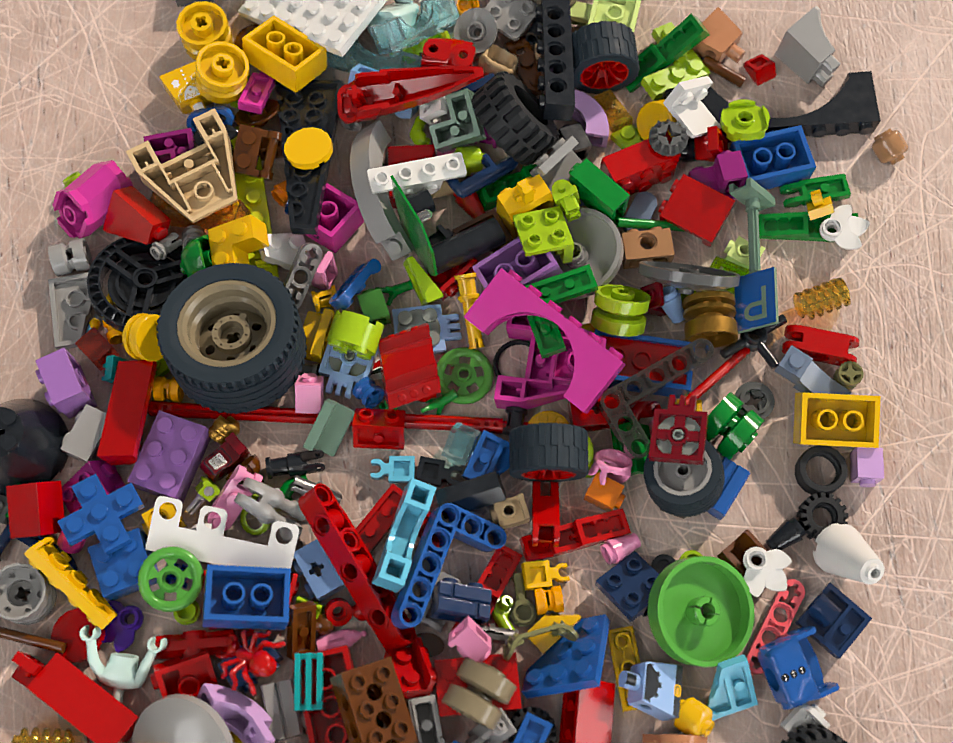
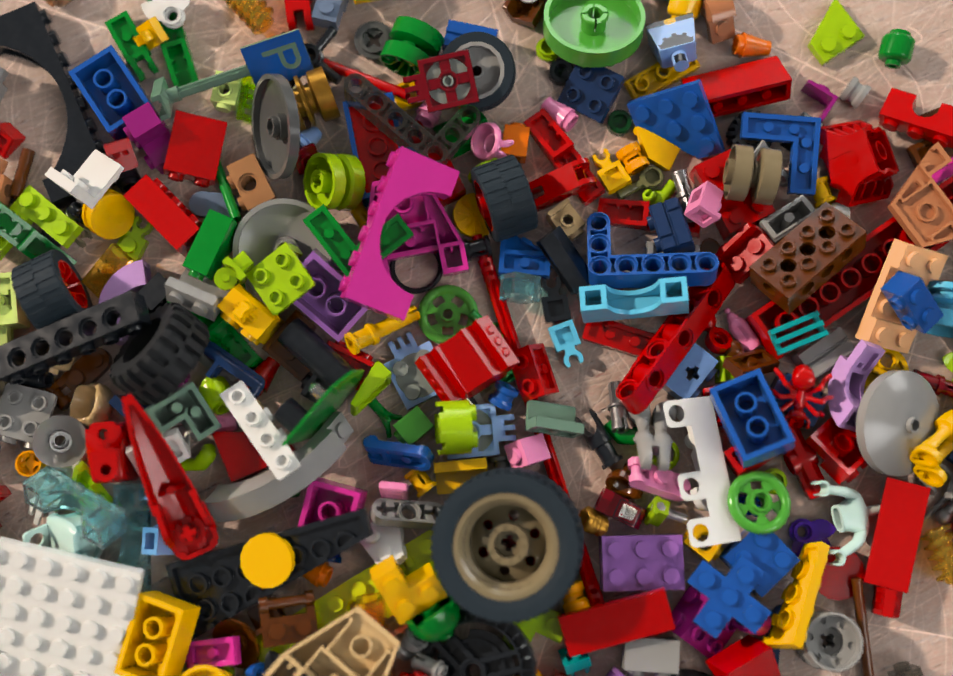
camera: 110 degrees left, 10 degrees up
yellow head [122,313,163,362] -> none
olive piece [502,621,579,661] -> none
dark grey gear [649,118,689,156] -> none
lime plate [720,99,770,141] -> none
none -> dark green tile [606,109,632,136]

